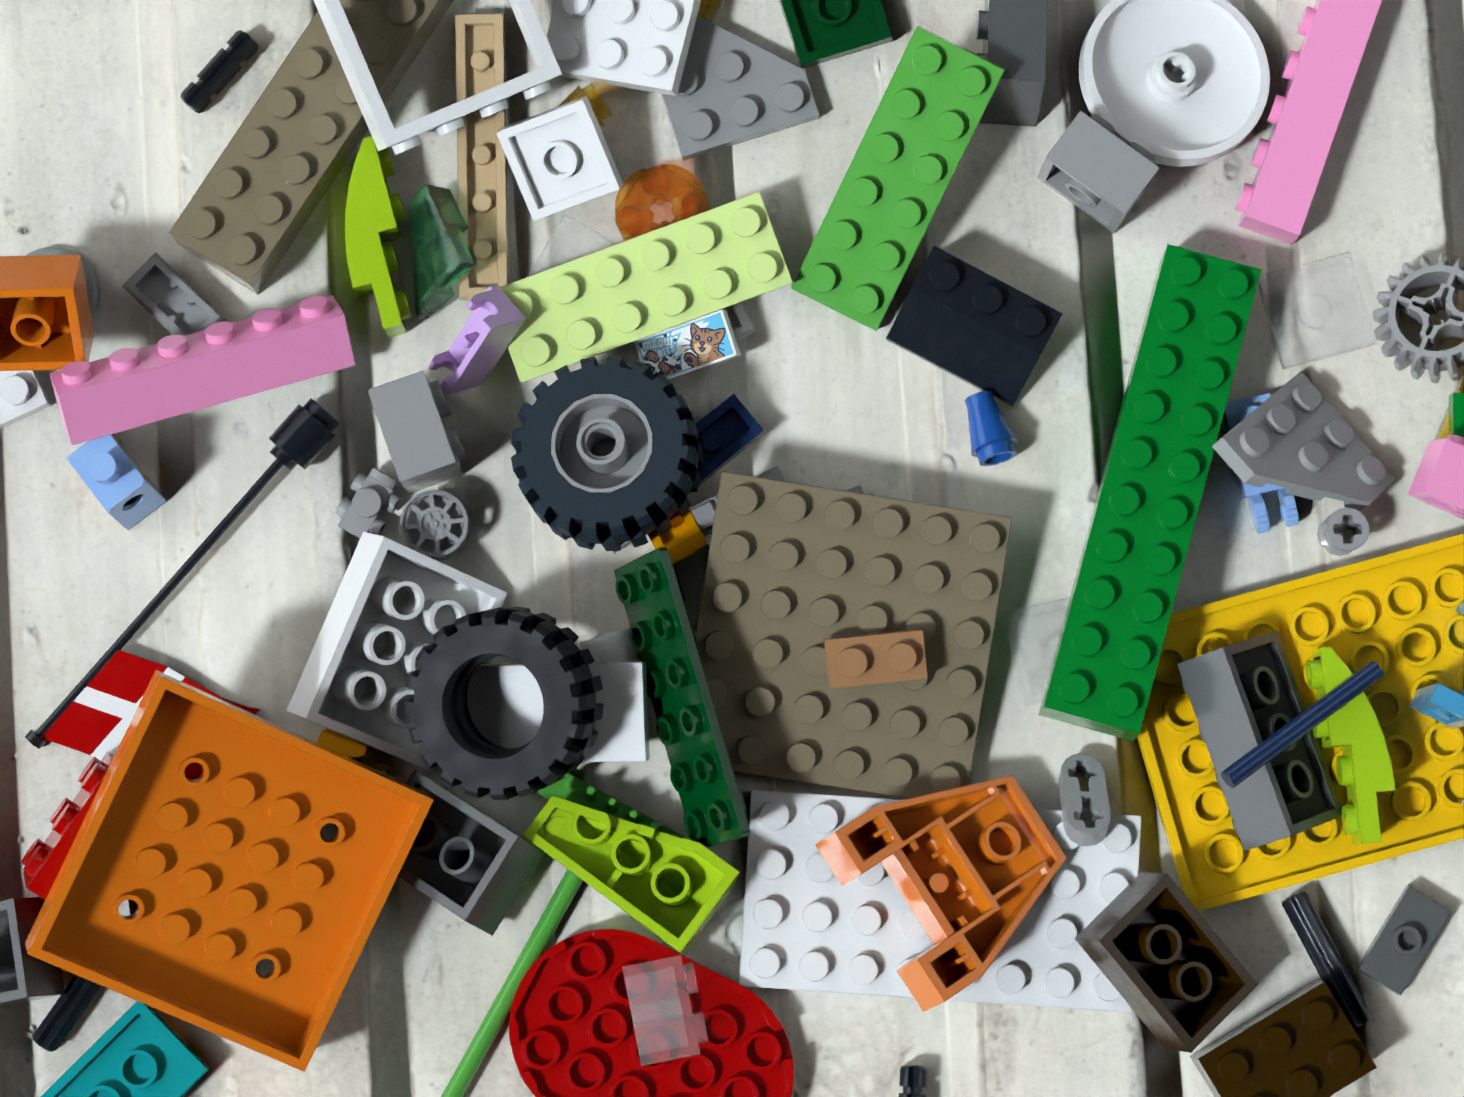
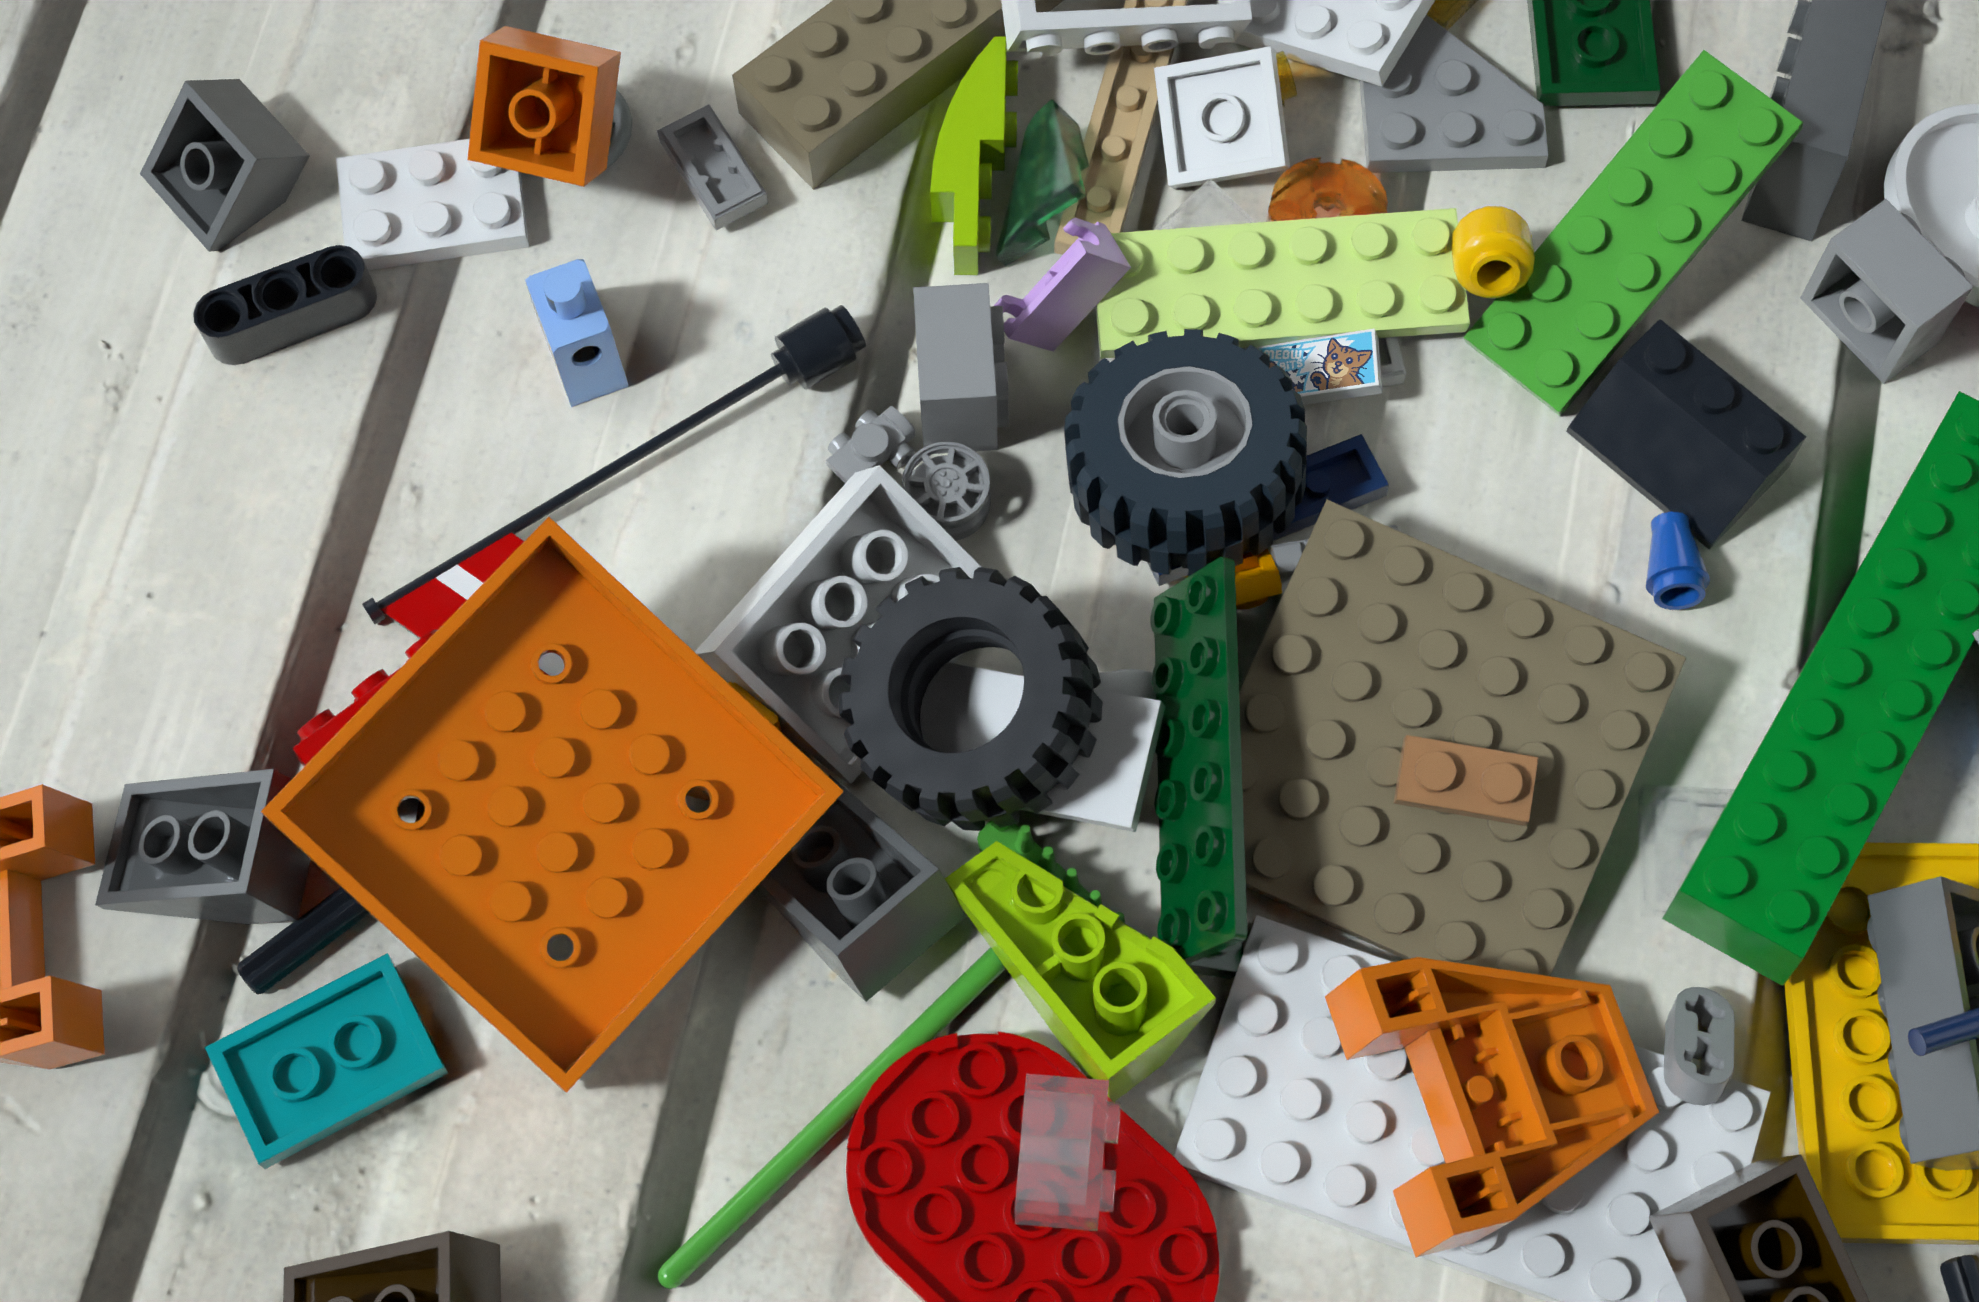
camera: 20 degrees right, 15 degrees down
bright pink brick [49,295,355,445] -> none
none -> yellow head [1451,206,1535,298]

